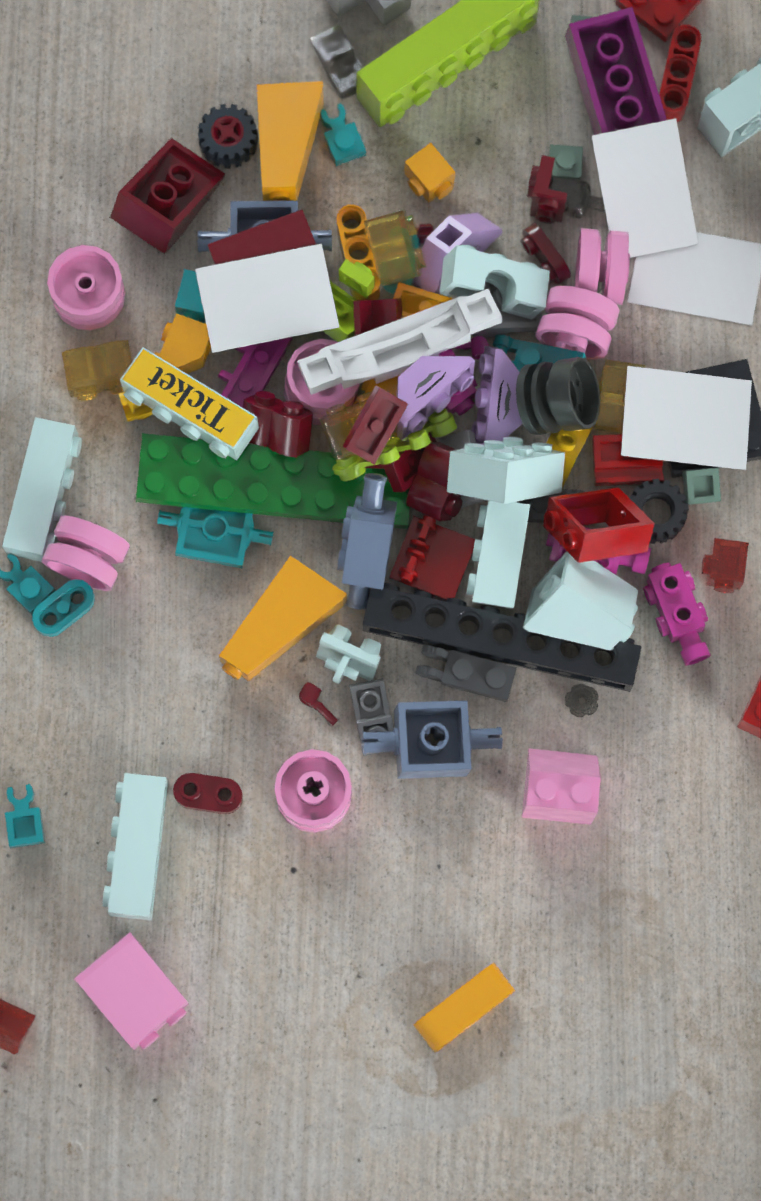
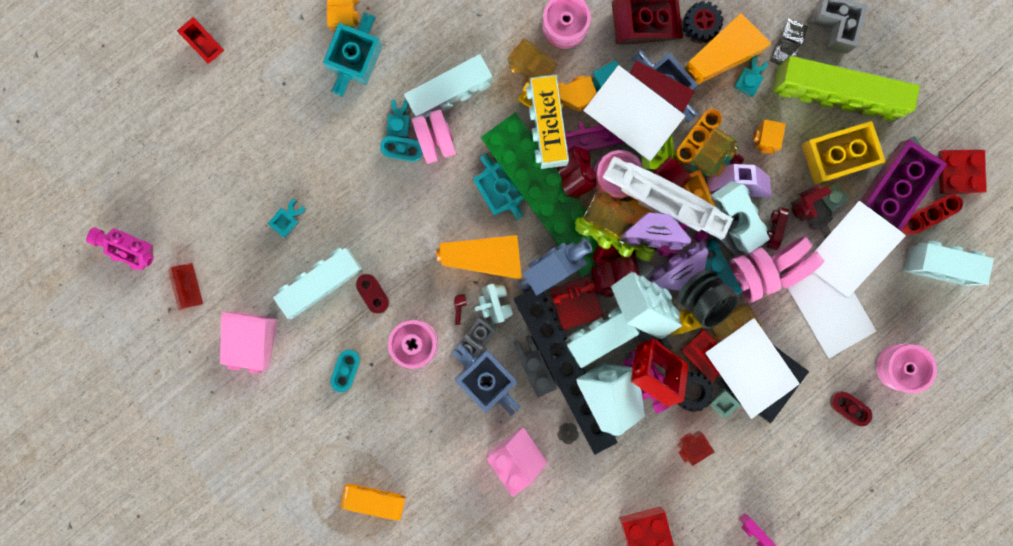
camera: 55 degrees right, 10 degrees up
lime plate [339,259,375,298] -> none
dark red panel [342,386,408,465] -> none
dark pink brick [643,562,711,666] -> none
none -> teal plate [330,350,361,392]
none -> yellow brick [801,121,886,185]

